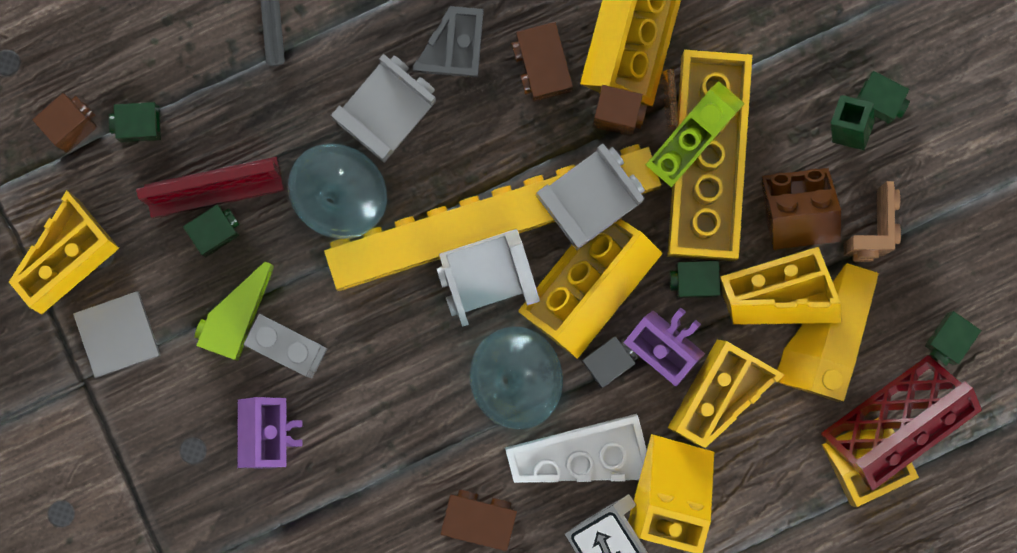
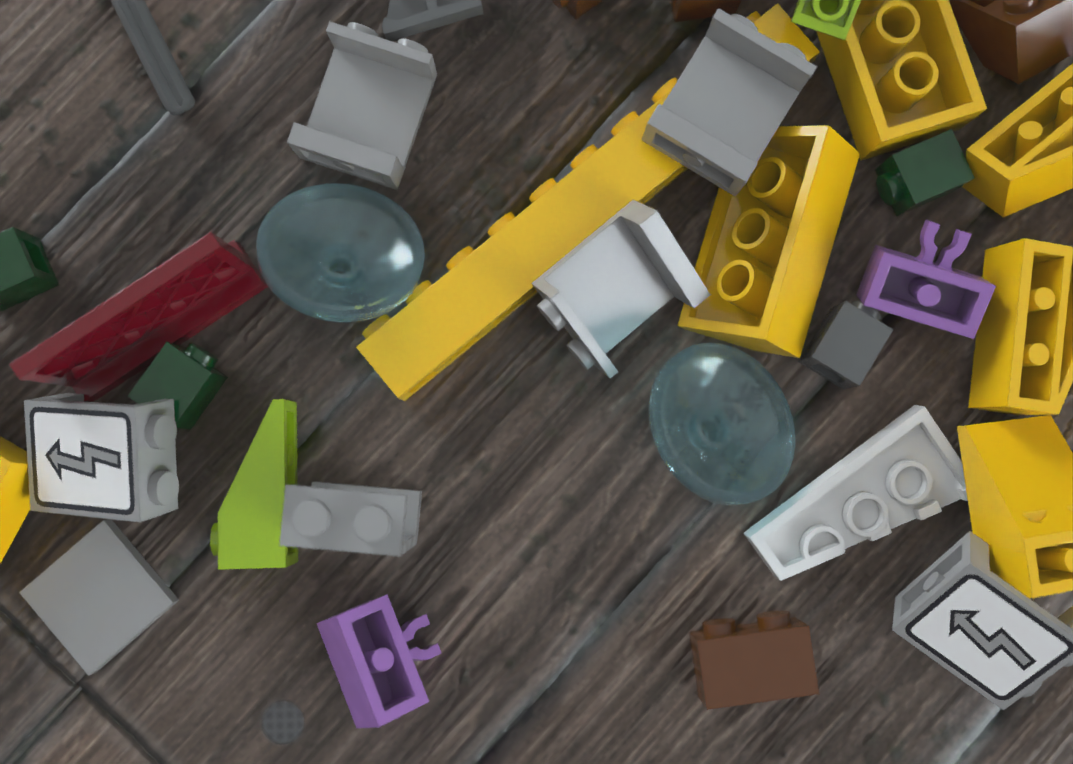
camera: 20 degrees left, 0 degrees up
none -> panel [24,393,179,522]

